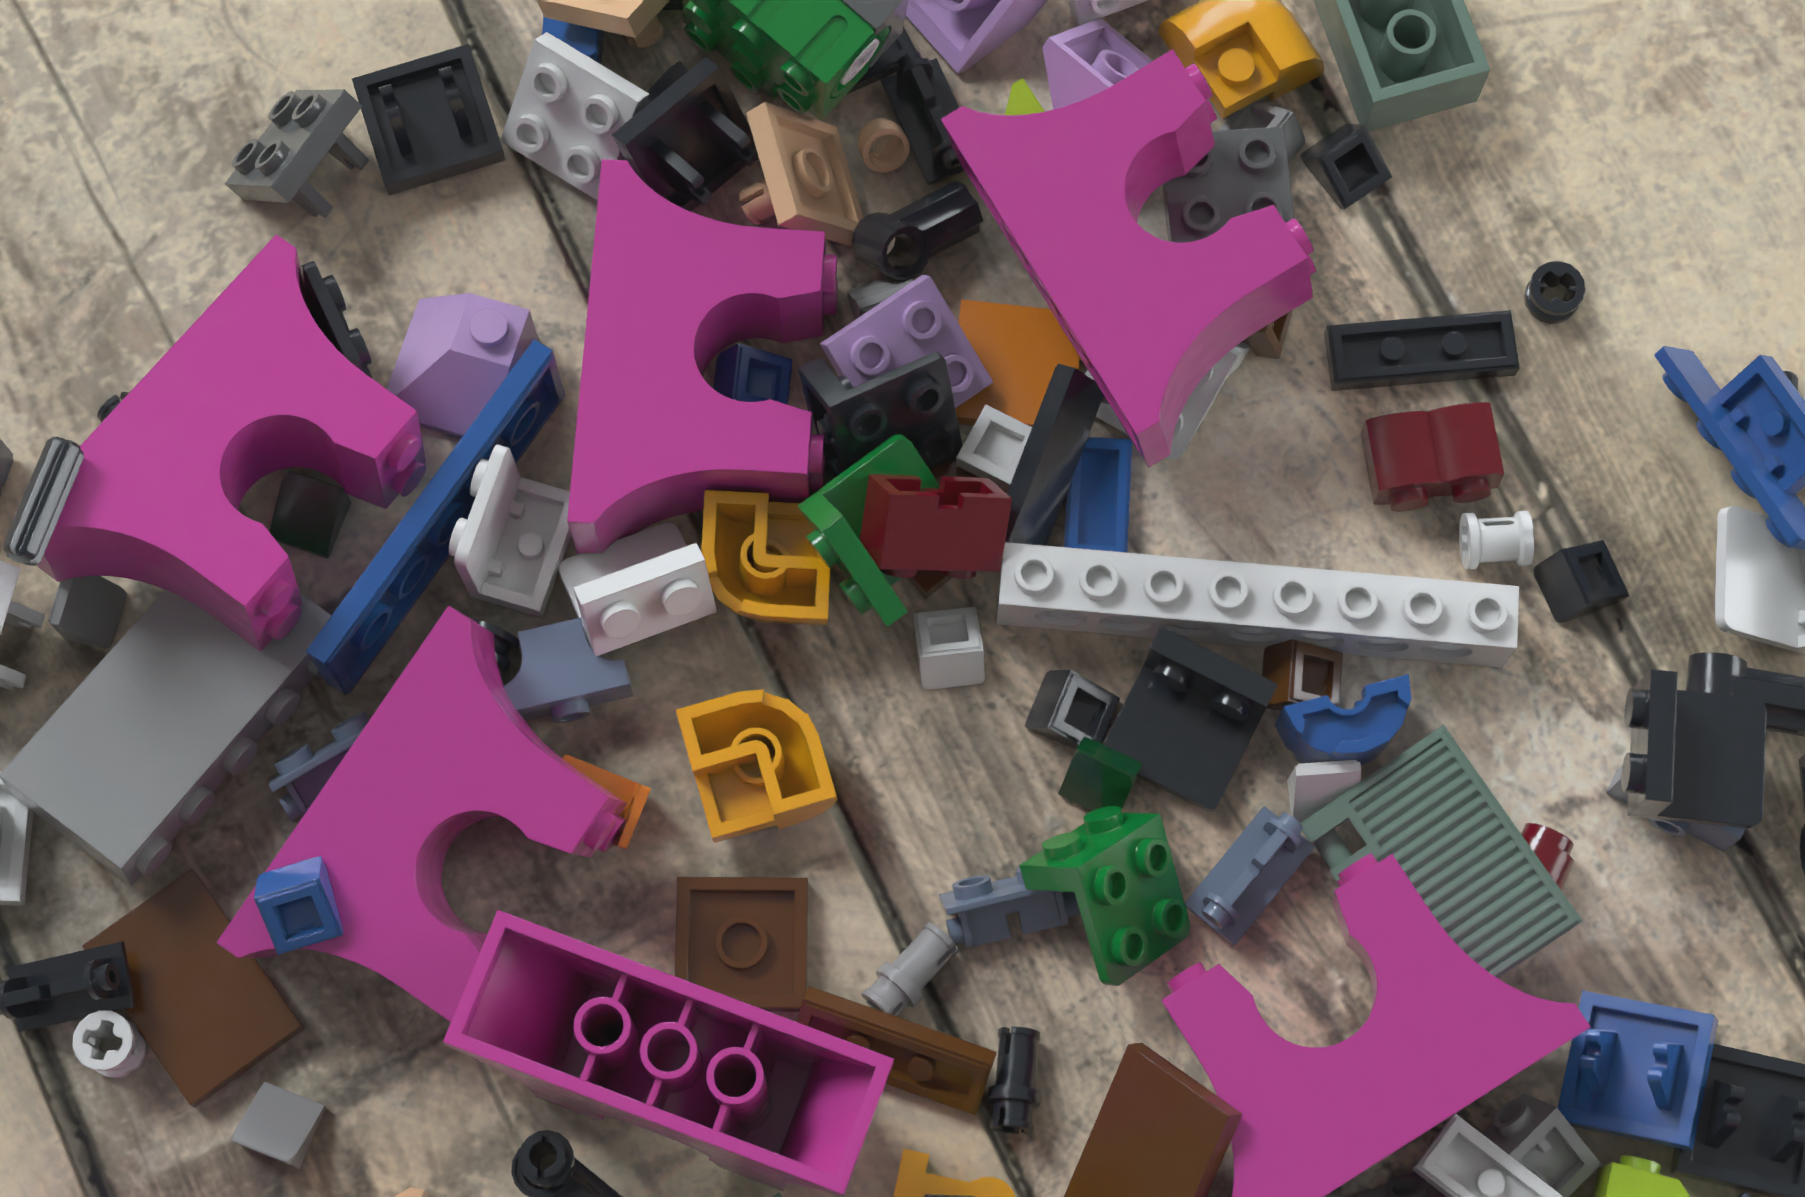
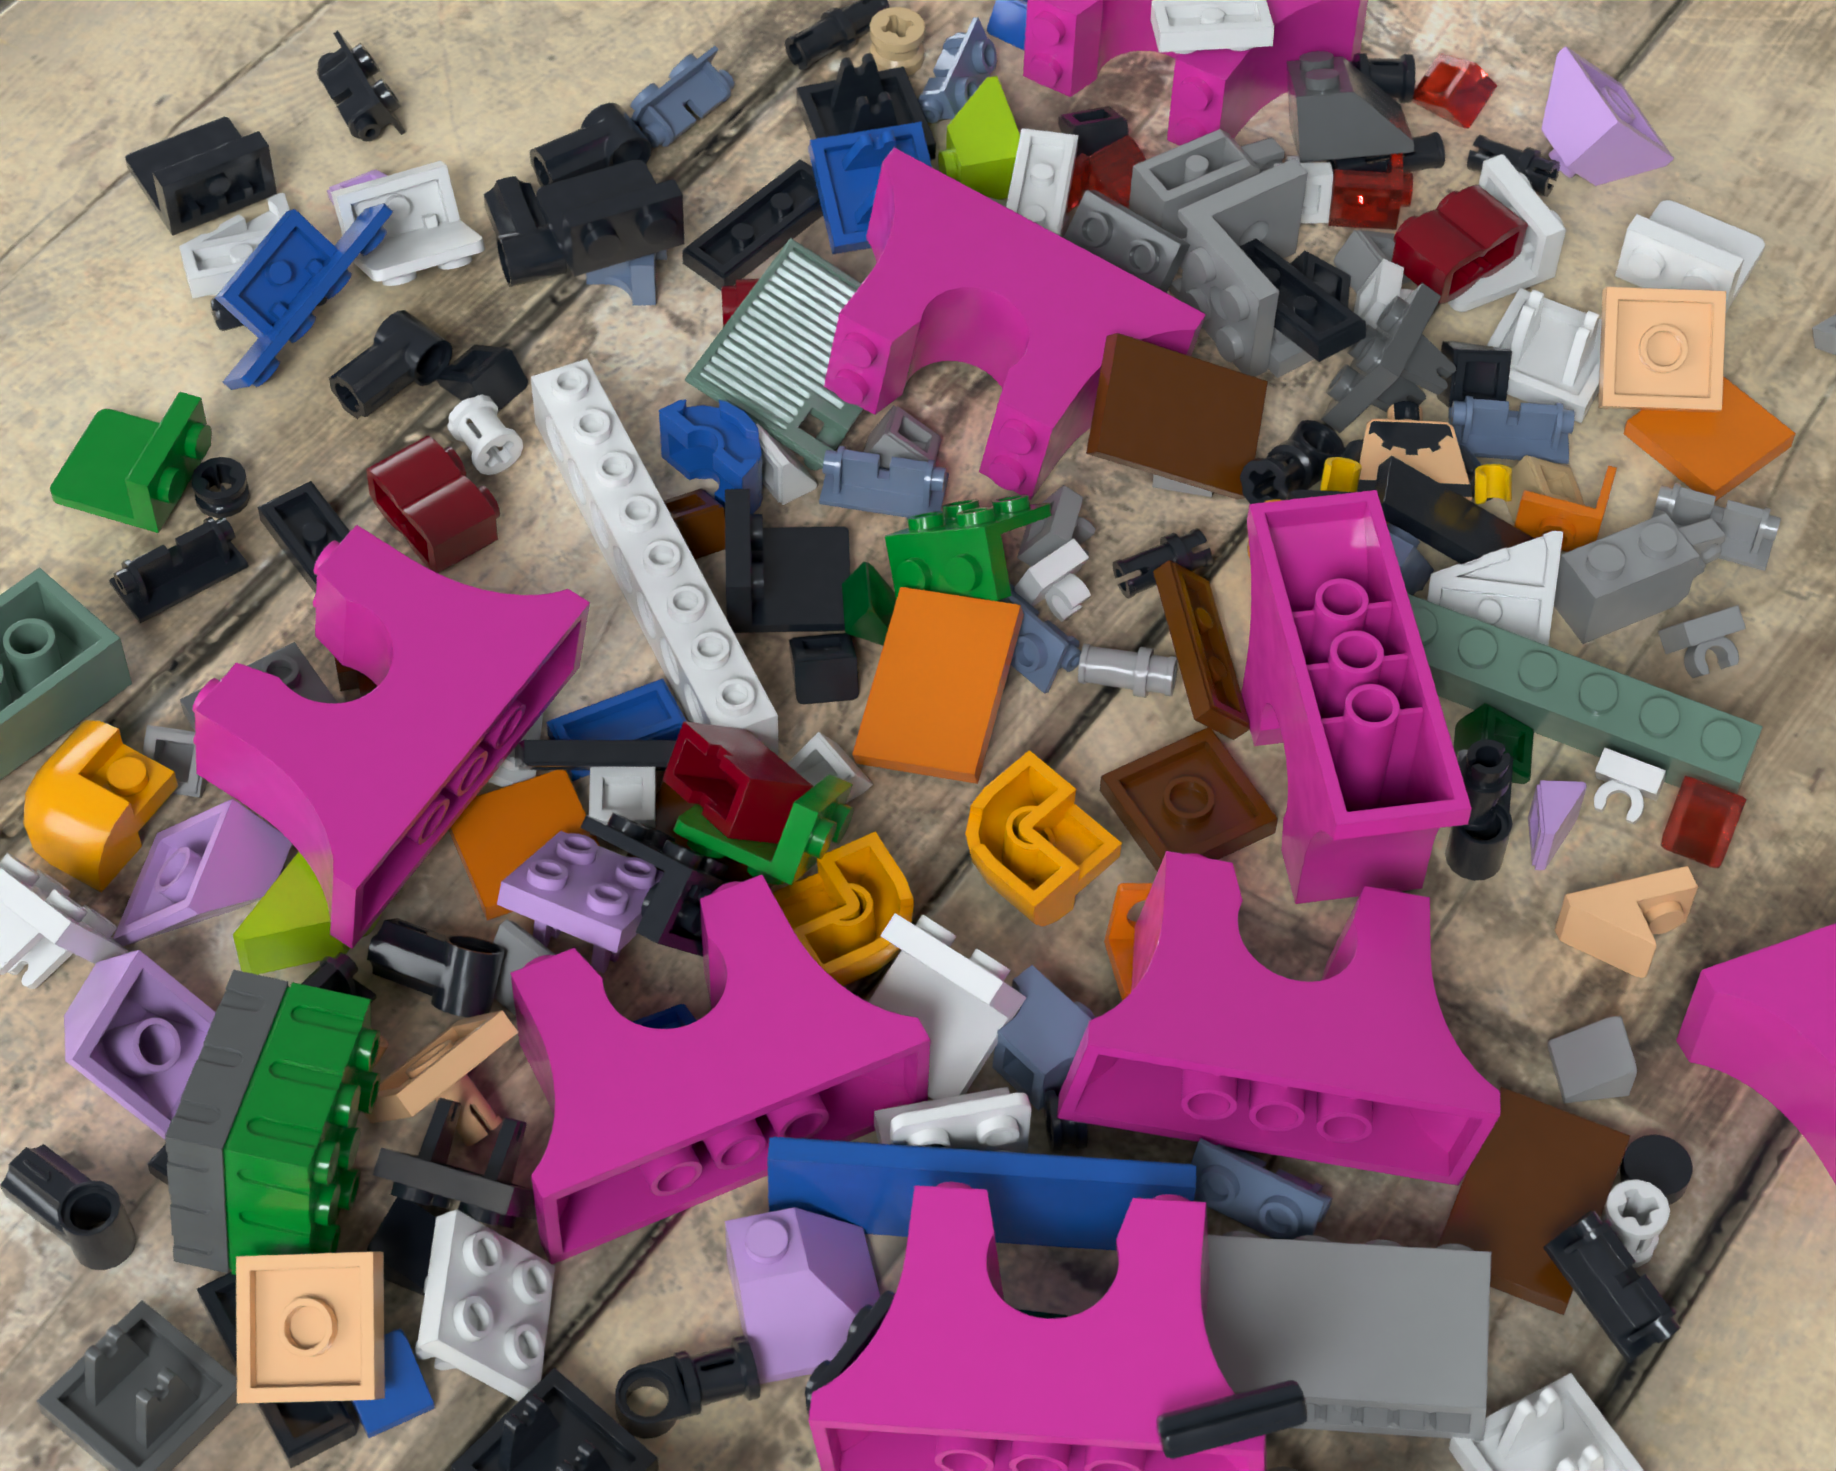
camera: 120 degrees left, 20 degrees down
blue slope [254,856,344,955] -> none
black slope [1300,124,1392,210] -> none
none -> green bracket [50,391,212,533]
none -> black hinge [109,517,249,623]
none -> black piece [329,310,453,419]
none -> black connector [615,1335,761,1439]
none -> black tile [682,159,823,290]
none -> orange tile [852,587,1024,784]
none -> light grey slope [863,405,942,468]
none -> white tile [1014,538,1091,622]
none -> light grey tile [1017,485,1096,567]
none -> black tile [1620,1135,1693,1205]

